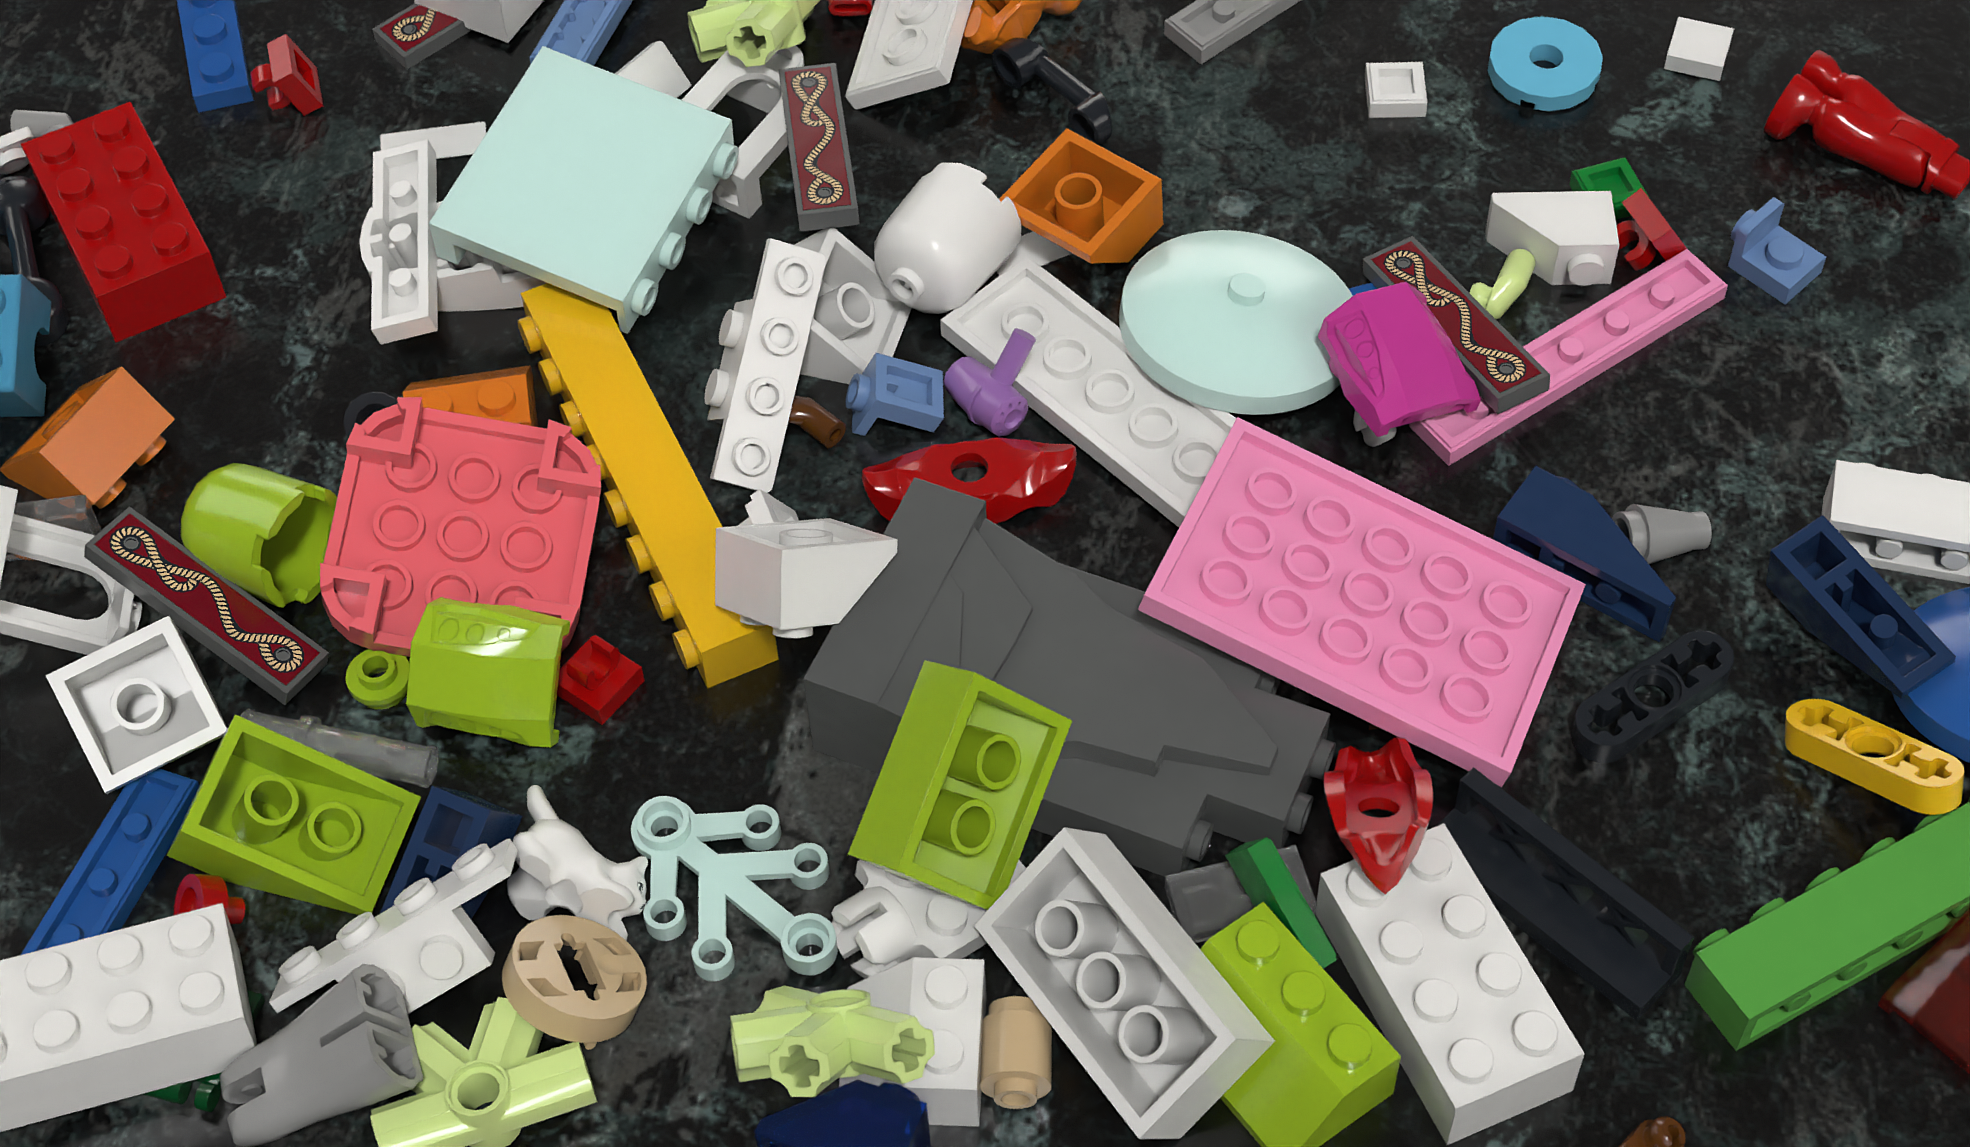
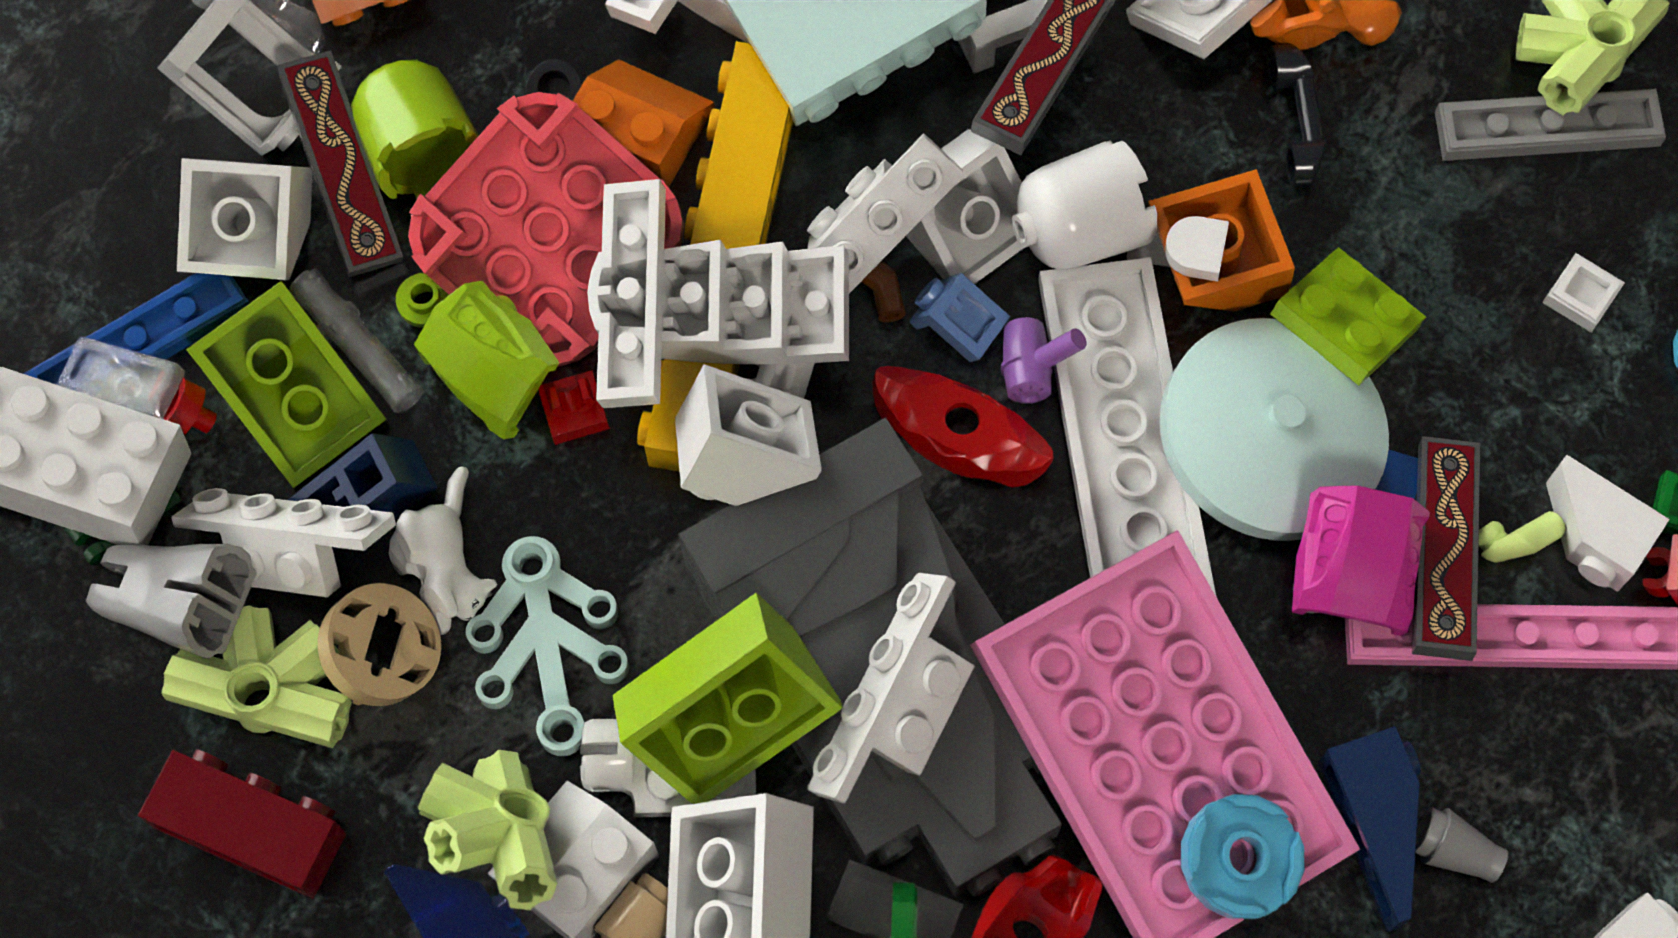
camera: 35 degrees right, 15 degrees up
none -> clear plate [56,336,185,419]
none -> white slope [587,179,849,408]
none -> white bracket [808,573,974,804]
none -> white tile [1165,216,1229,282]
none -> medium azure tile [1181,794,1304,919]
none -> lime plate [1270,247,1426,386]

